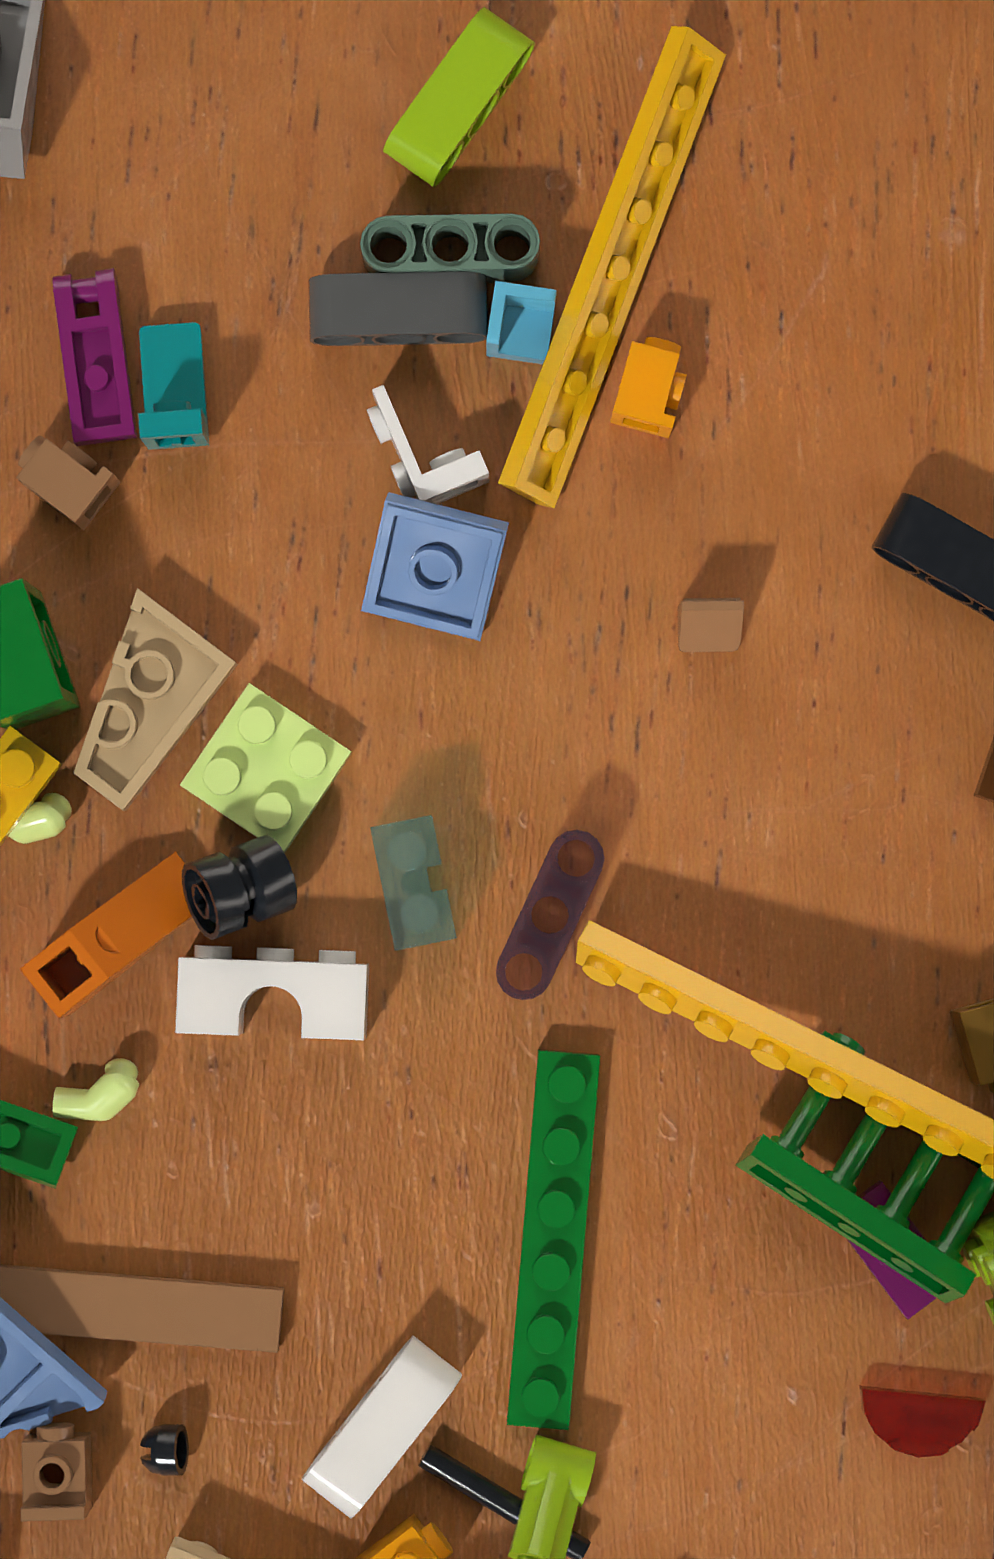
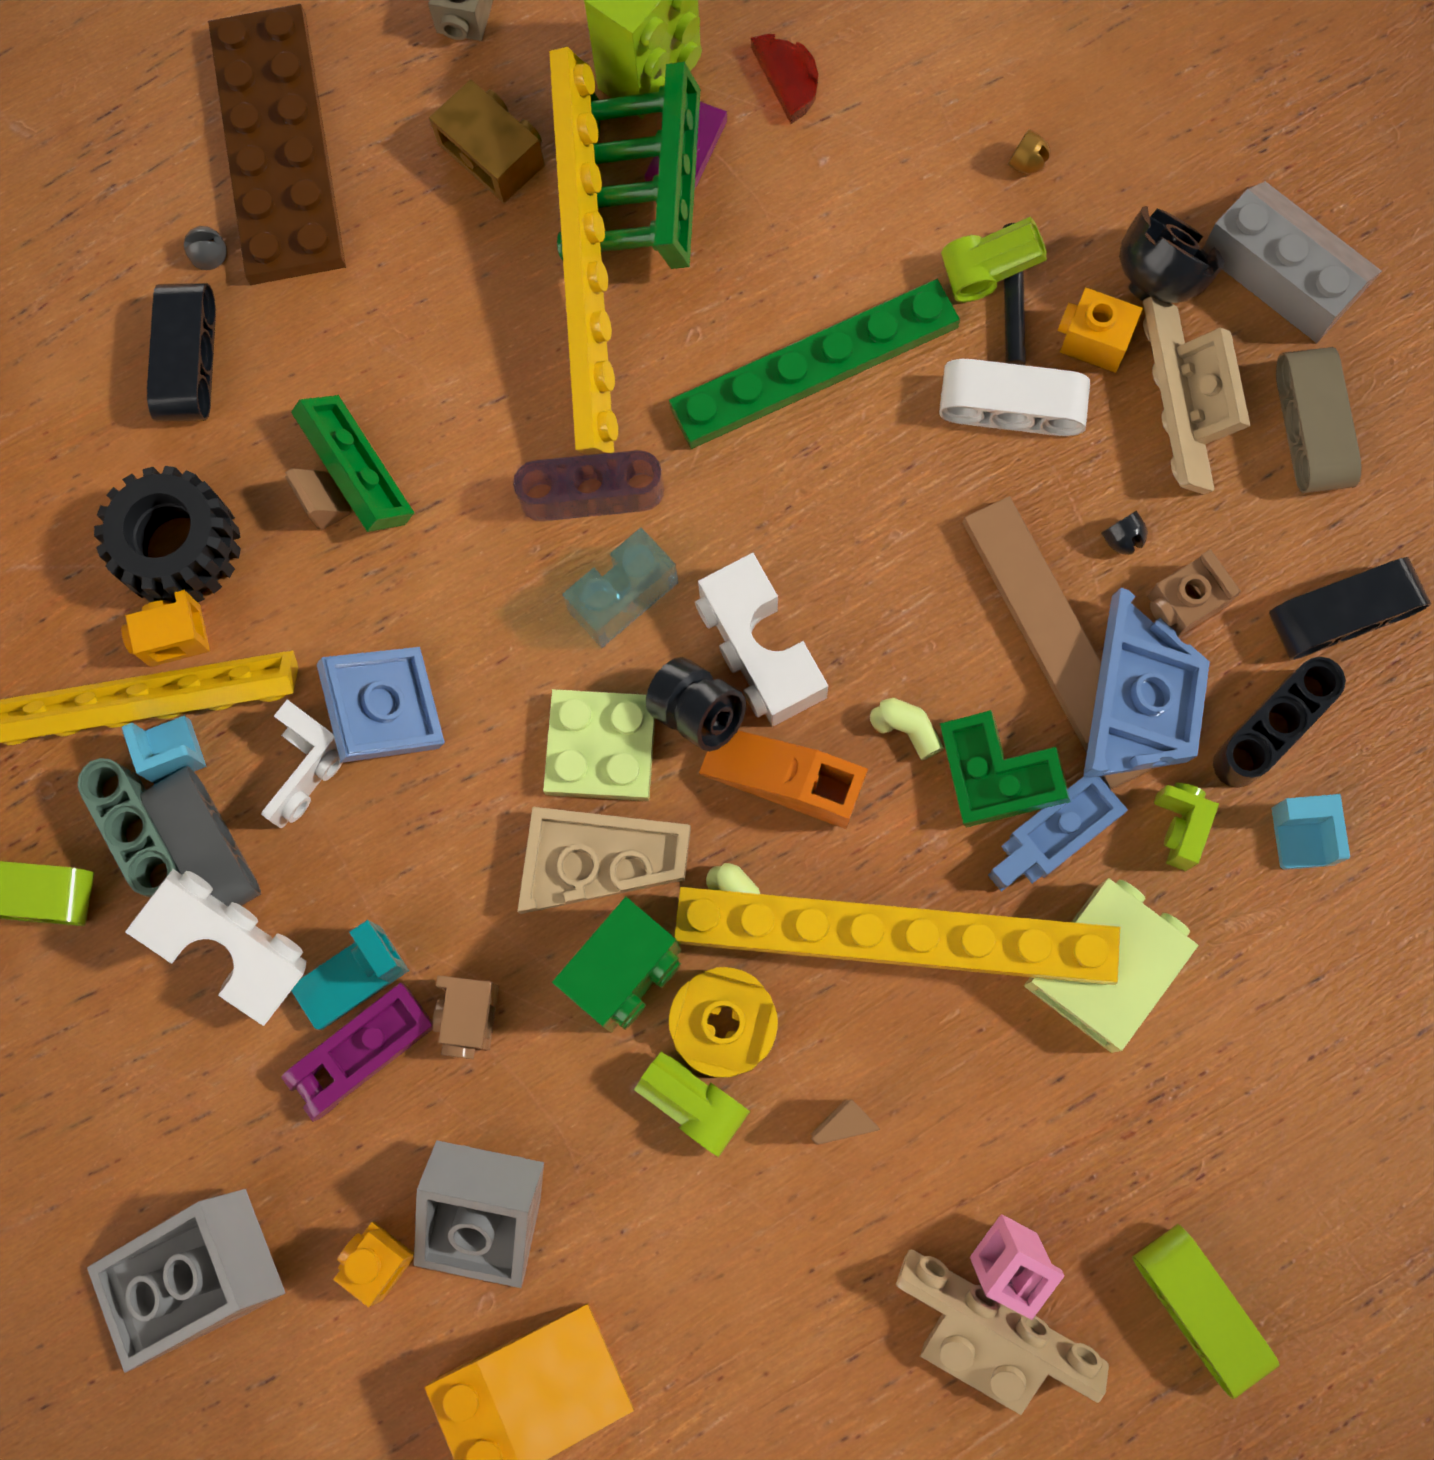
camera: 110 degrees left, 10 degrees down
none -> black tyre [94,466,241,603]
none -> white arch [125,869,307,1026]
none -> green plate [291,395,414,532]

